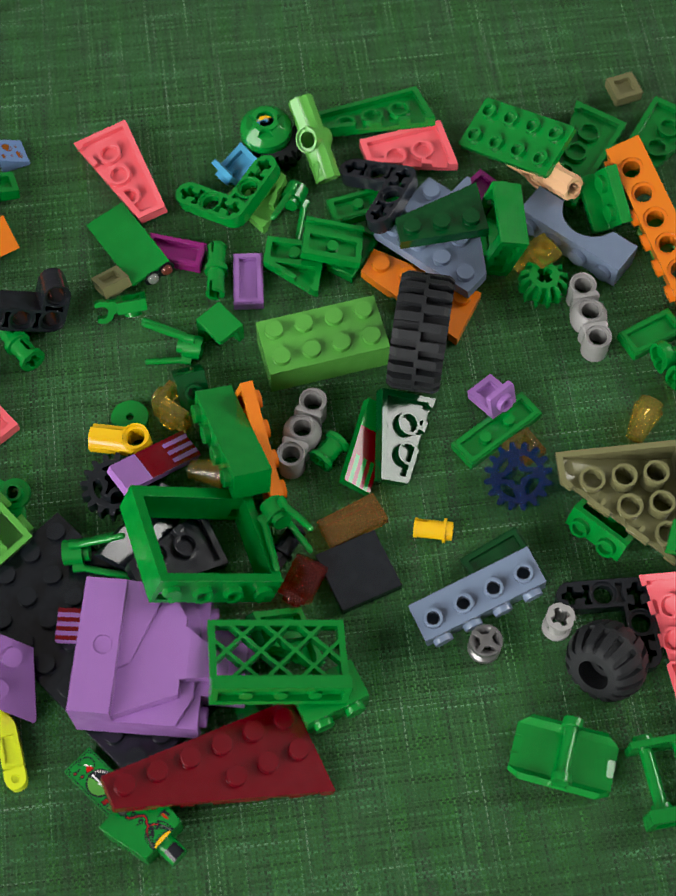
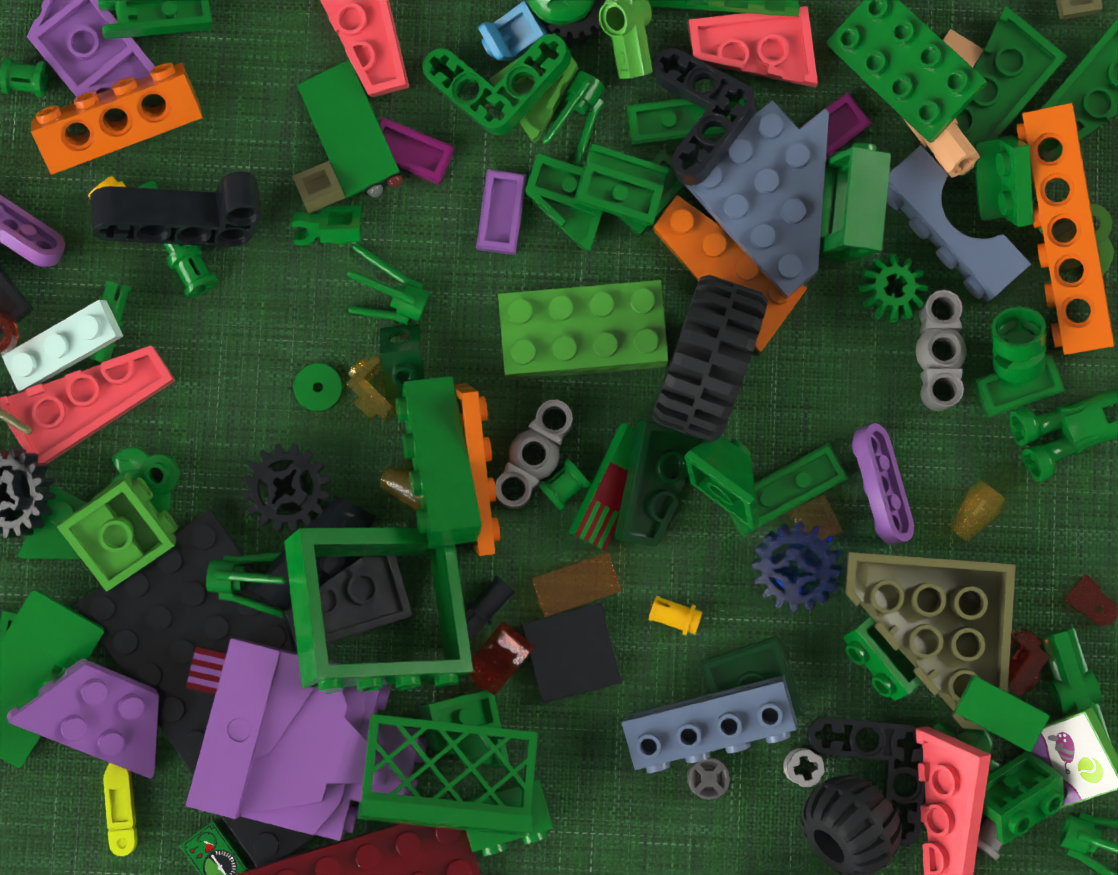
camera: 10 degrees right, 20 degrees up
yellow piece [88,423,153,456] -> none
tile [106,430,201,496] -> none
green panel [196,302,244,345] -> none
green pin [204,241,228,300] -> none
green plant [257,495,314,571] -> none
dark green wing [395,182,489,249] -> none
medium lavender bracket [467,374,516,419] -> none
clear yellow bracket [513,233,562,274] -> none
none -> green slope [684,436,759,531]
none -> medium lavender plate [852,423,914,545]
none -> green wheel [991,306,1046,384]

